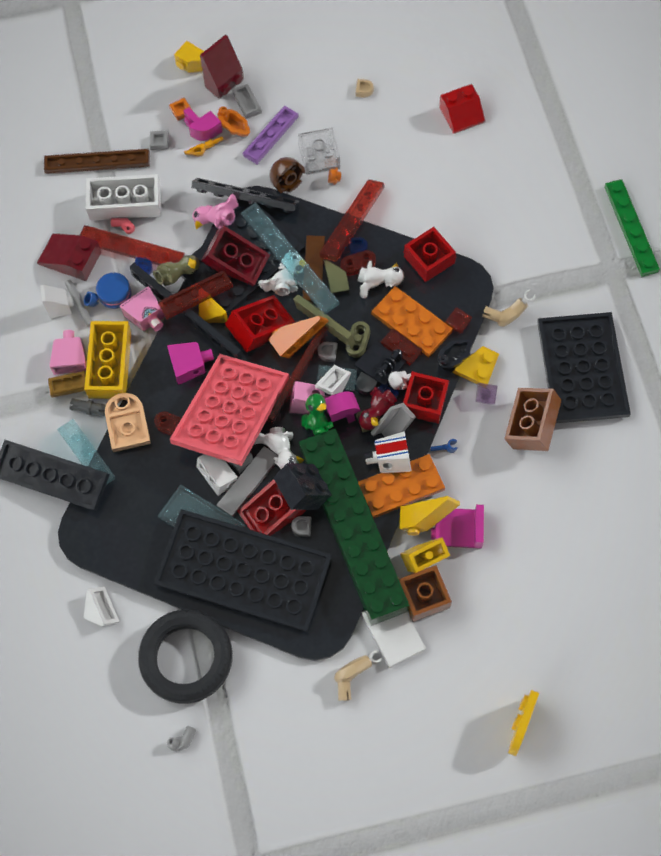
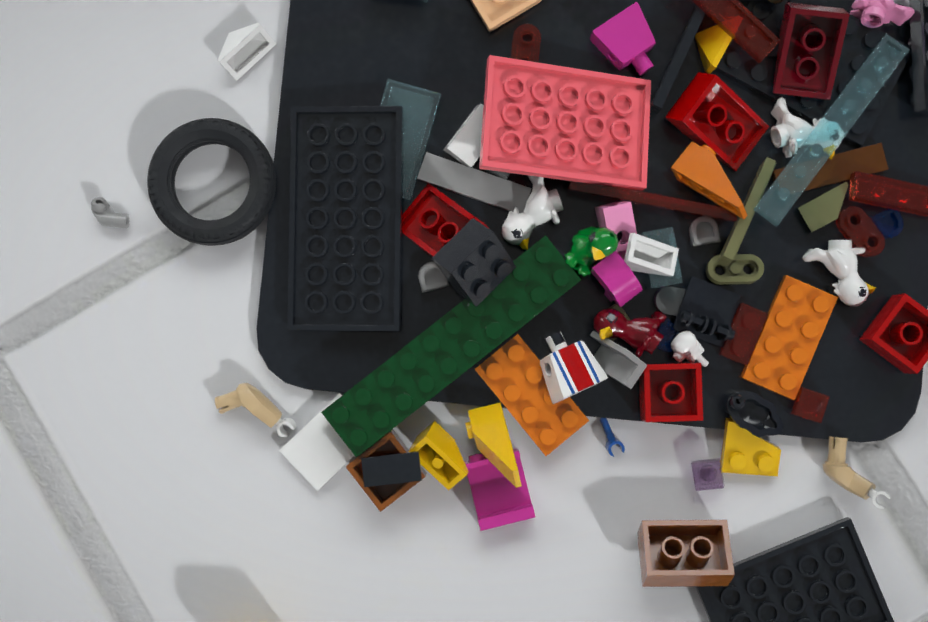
camera: 75 degrees right, 20 degrees up
none -> black tile [361,451,422,487]

